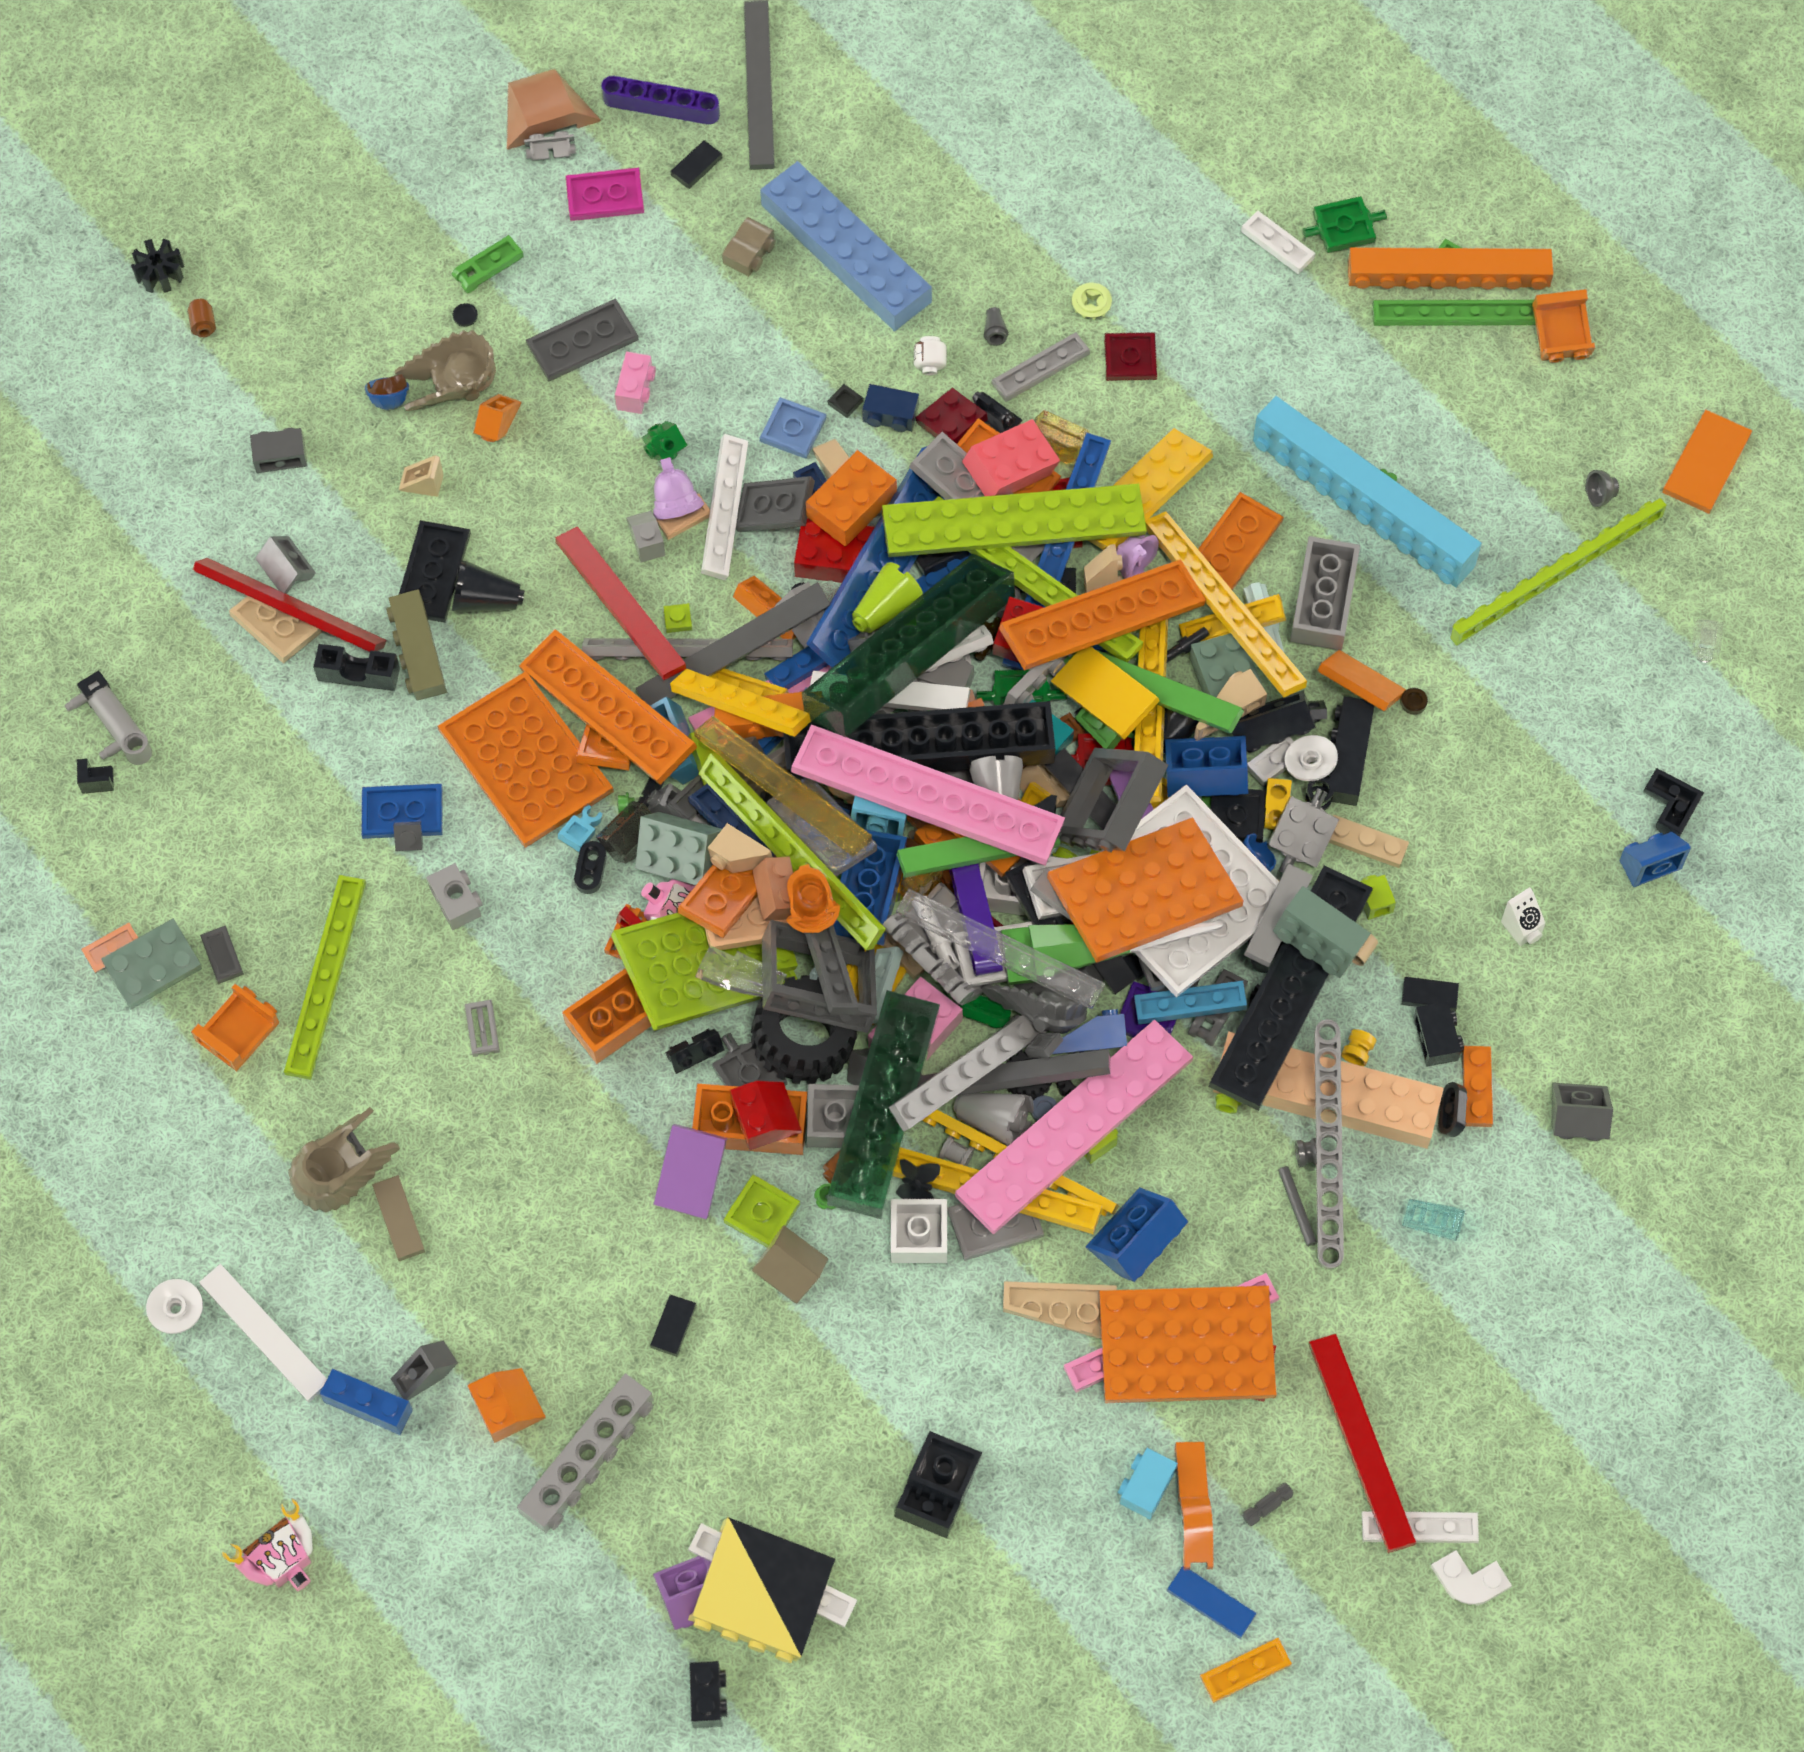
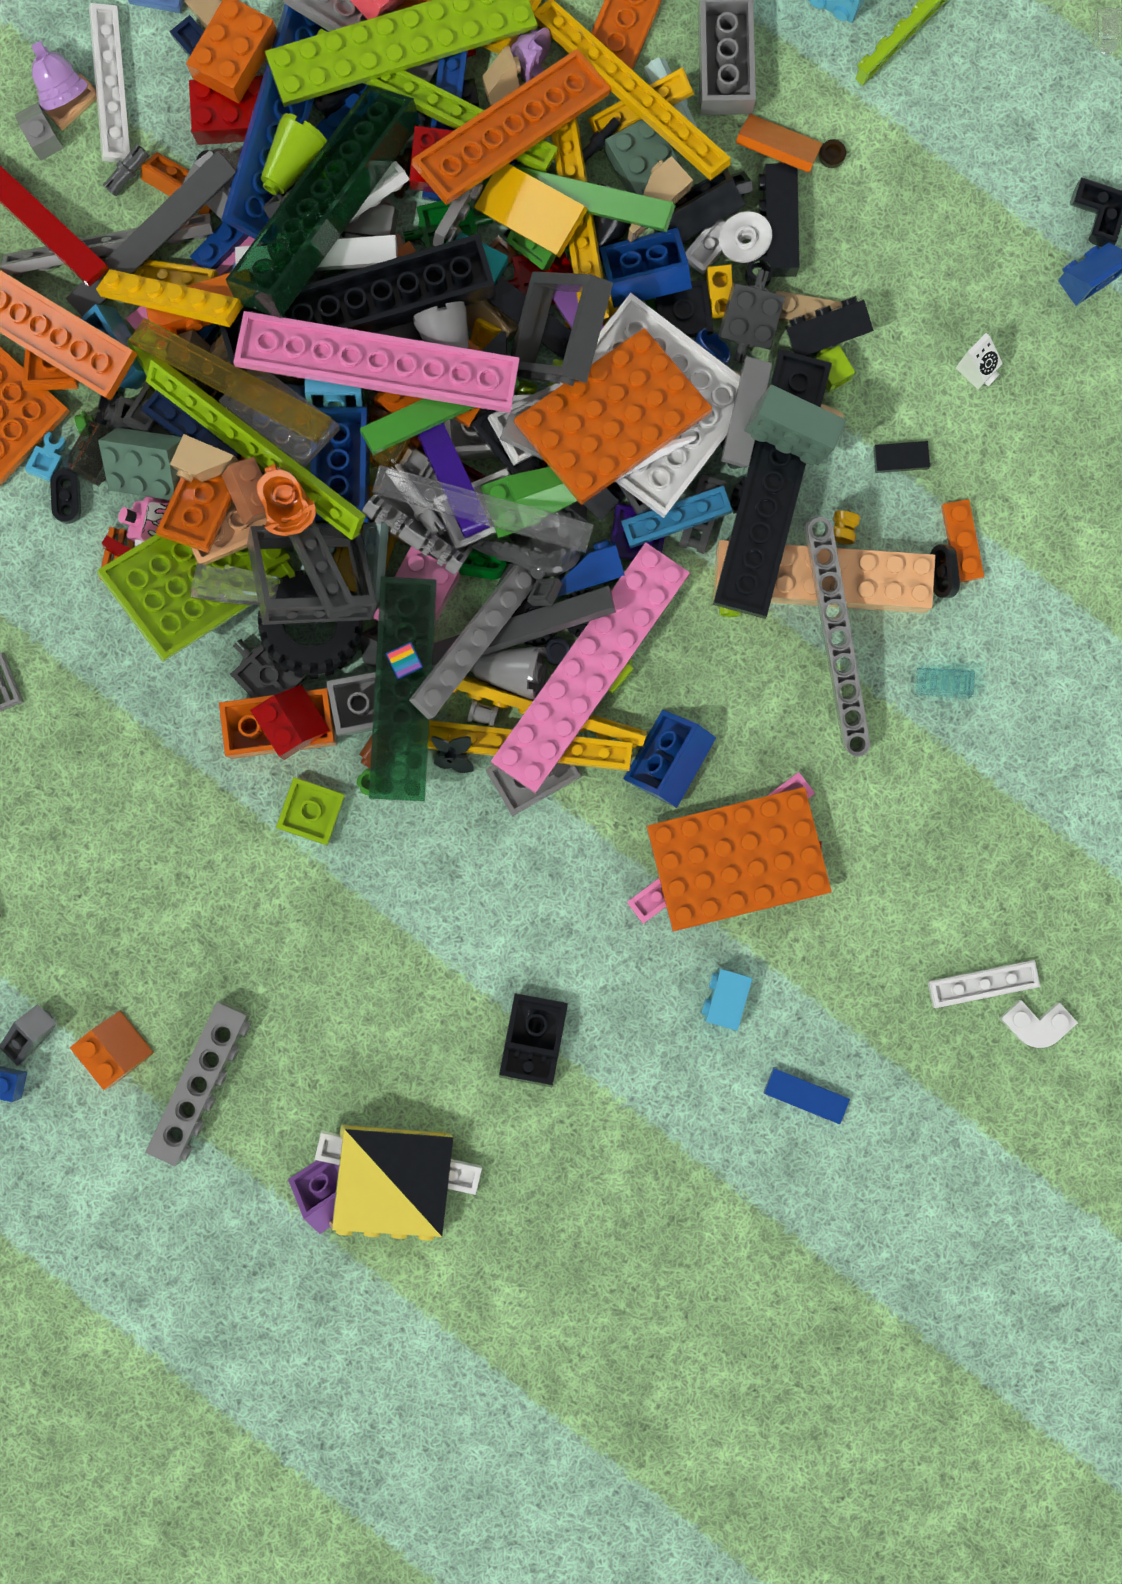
camera: 15 degrees left, 20 degrees up
orange brick [562,968,652,1064] -> none
green brick [641,421,687,461] -> none
black tile [650,1294,697,1357] -> none
medium lavender tile [653,1124,727,1219] -> none
lime plate [663,603,692,633] -> none
black hinge [665,1028,725,1074] -> none
black brick [689,1661,727,1728] -> none
dark grey tile [735,476,815,532] -> none
dark tan slope [751,1225,829,1304] -> none
white brick [891,1199,947,1263] -> none
tan wing [1003,1281,1117,1339] -> none
orange piece [1175,1442,1213,1570] -> none
light orange tile [1200,1638,1292,1703] -> none
dark grey axle [1242,1482,1294,1526] -> none
dark grey bar [1278,1166,1317,1247] -> none
dark grey wheel [1295,1138,1316,1168] -> none
red tile [1309,1334,1416,1554] -> none
black brick [1413,1001,1464,1067] -> none
dark grey slope [1551,1082,1613,1141] -> none
none -> dark grey pin [103,143,150,196]
none -> tile [386,642,423,680]
none -> black brick [785,295,874,356]

